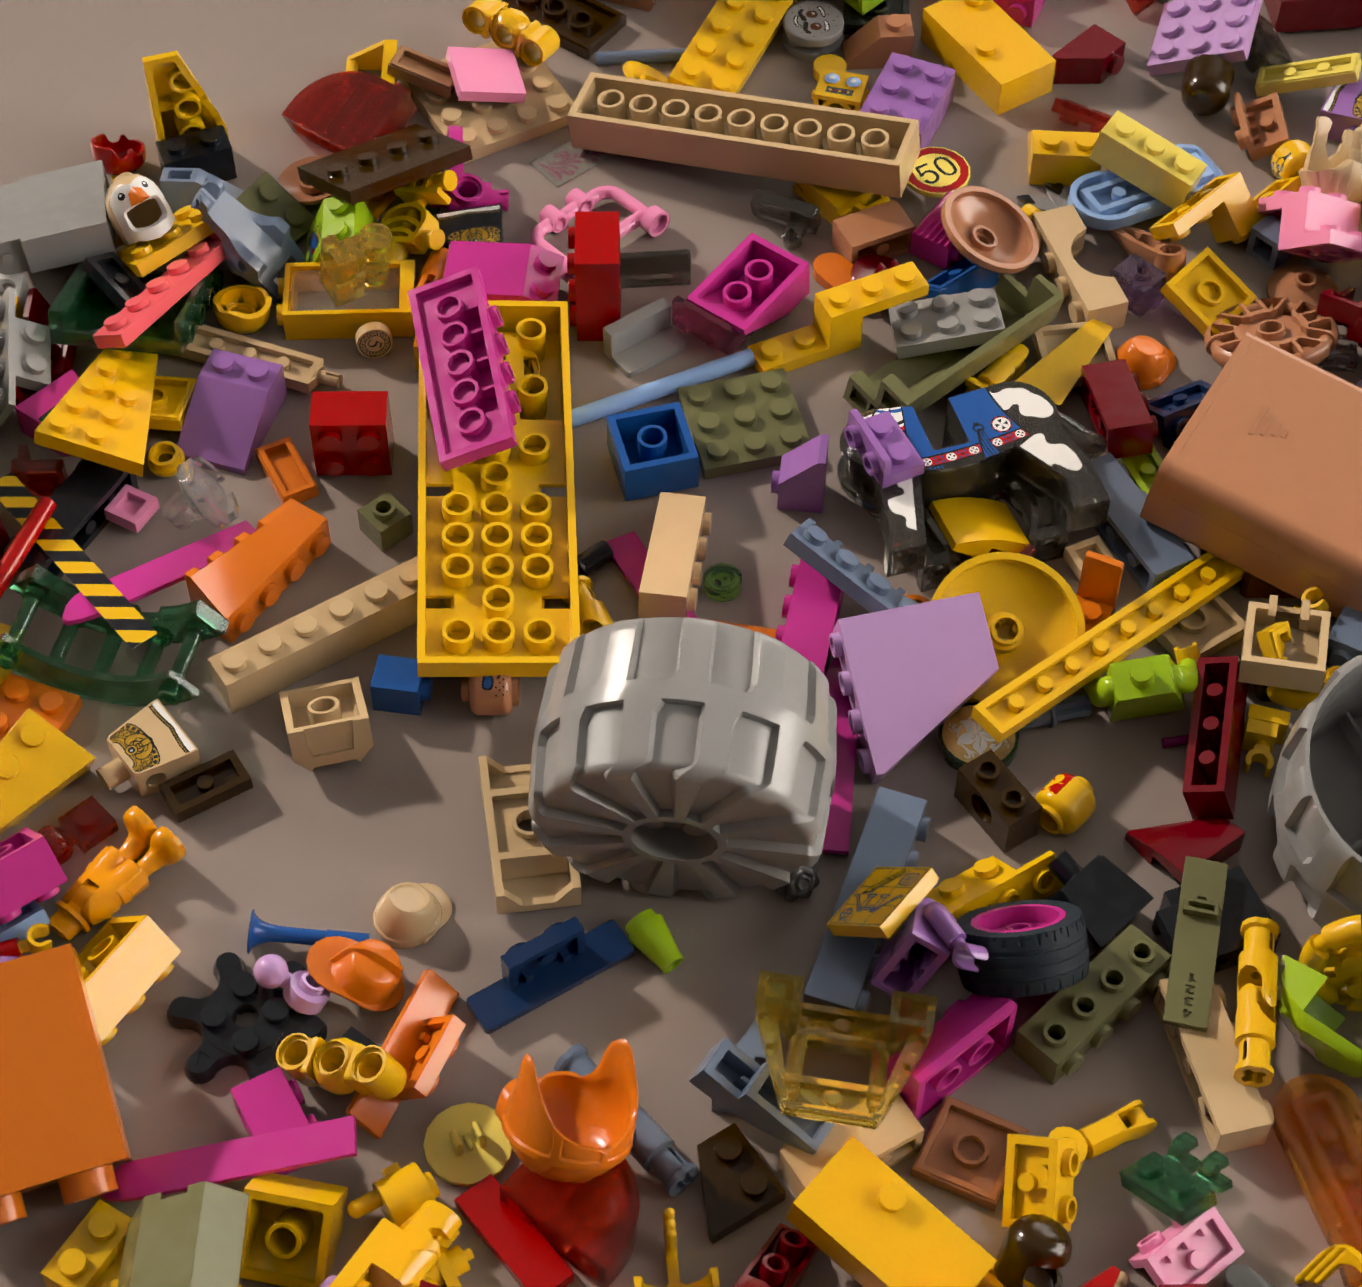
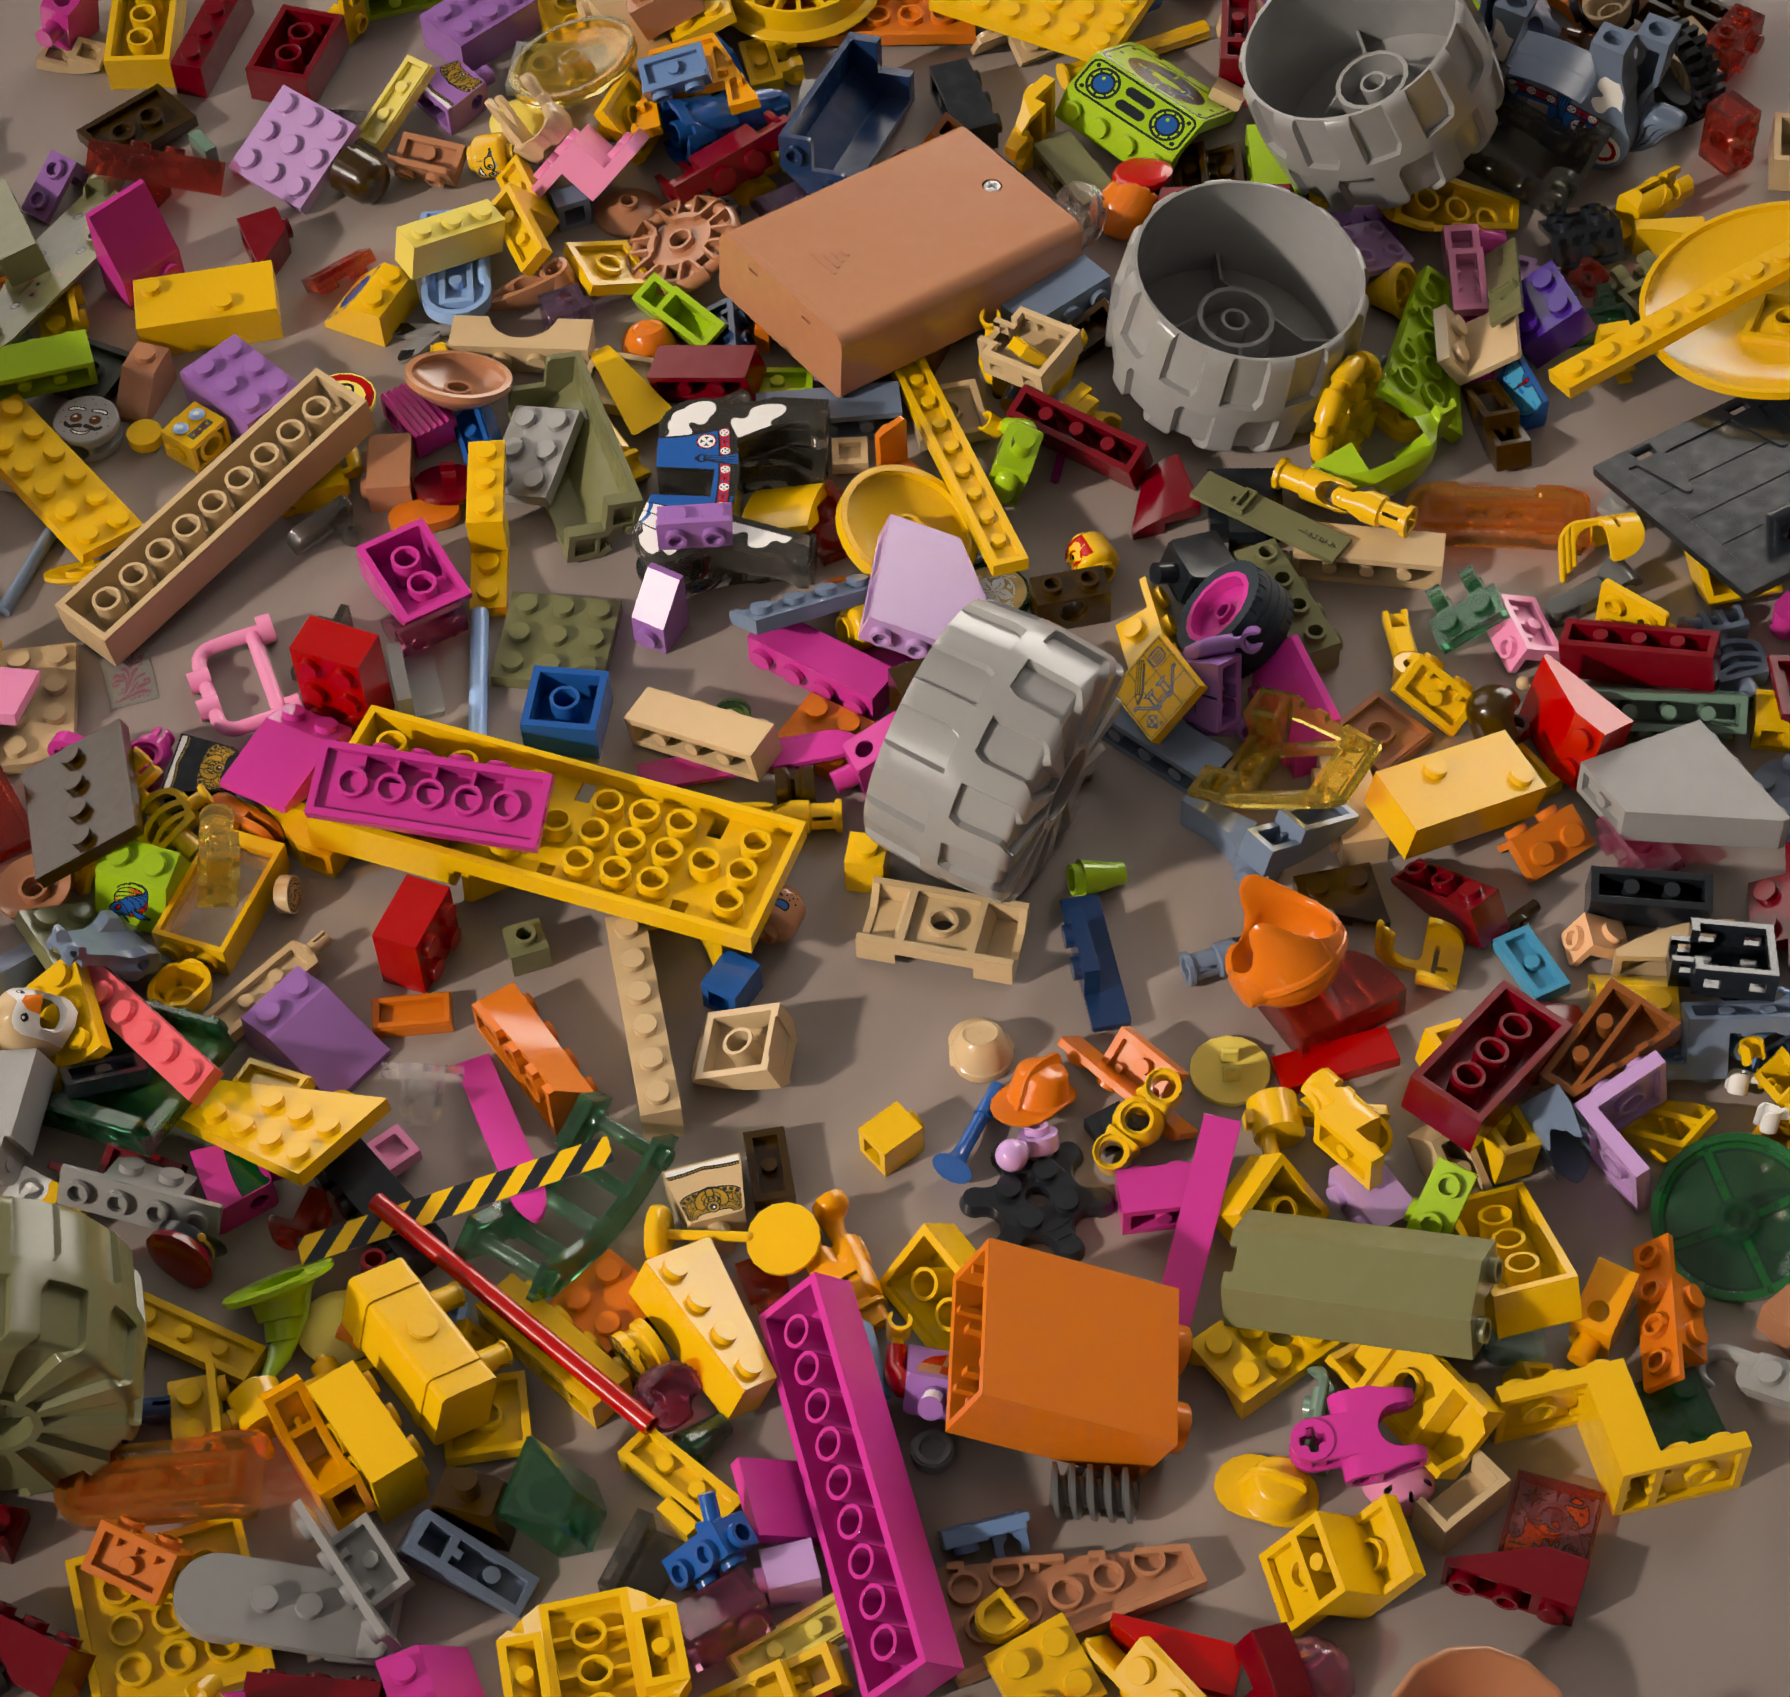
camera: 65 degrees left, 0 degrees up
none -> lime slope [632,272,727,345]
none -> yellow piece [644,1202,821,1276]
none -> yellow brick [858,1101,925,1177]

